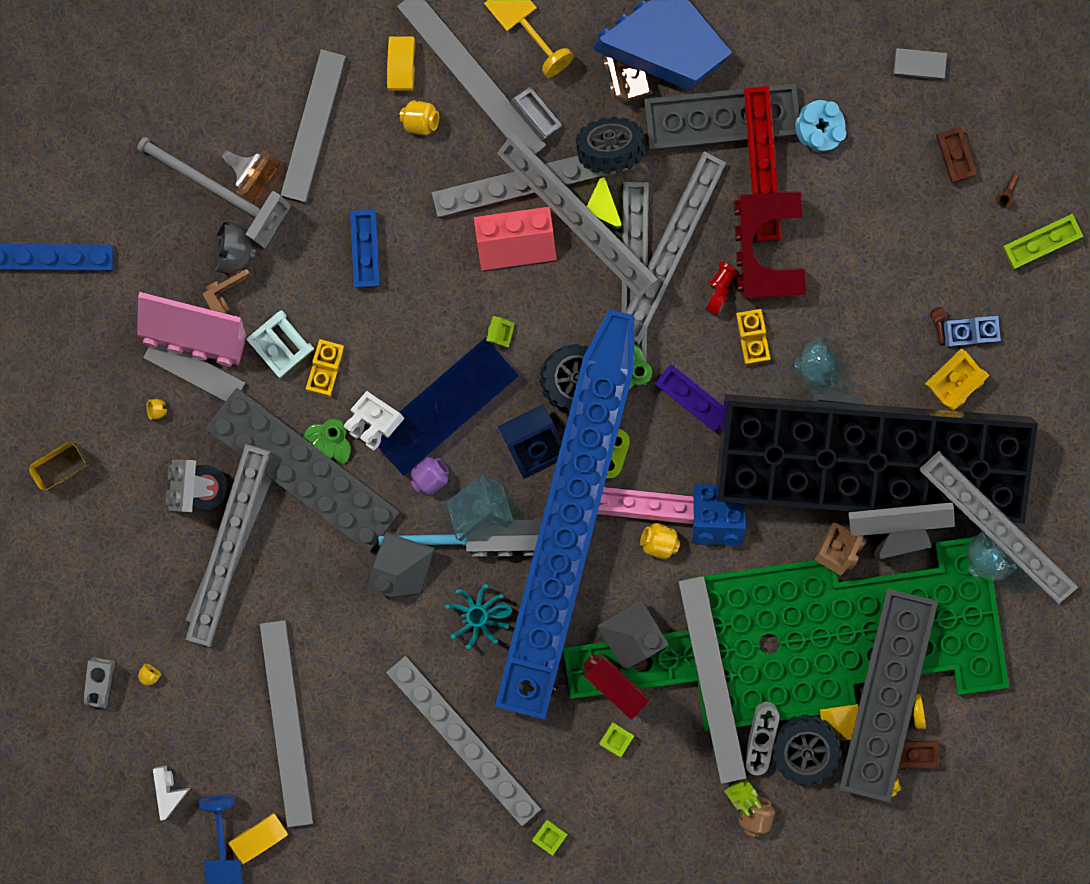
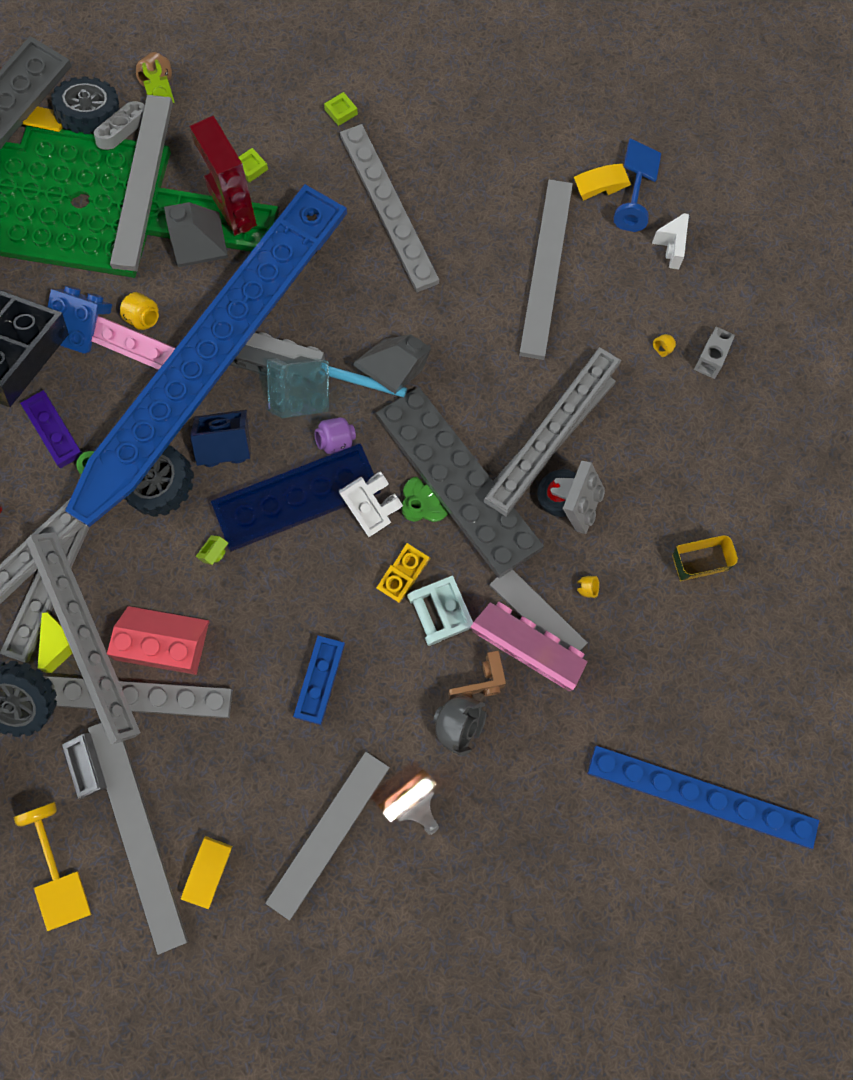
camera: 165 degrees left, 15 degrees down
light grey tile [137,137,291,248] -> none
yellow head [400,100,439,136] -> none
teal animal [445,584,512,649] -> none

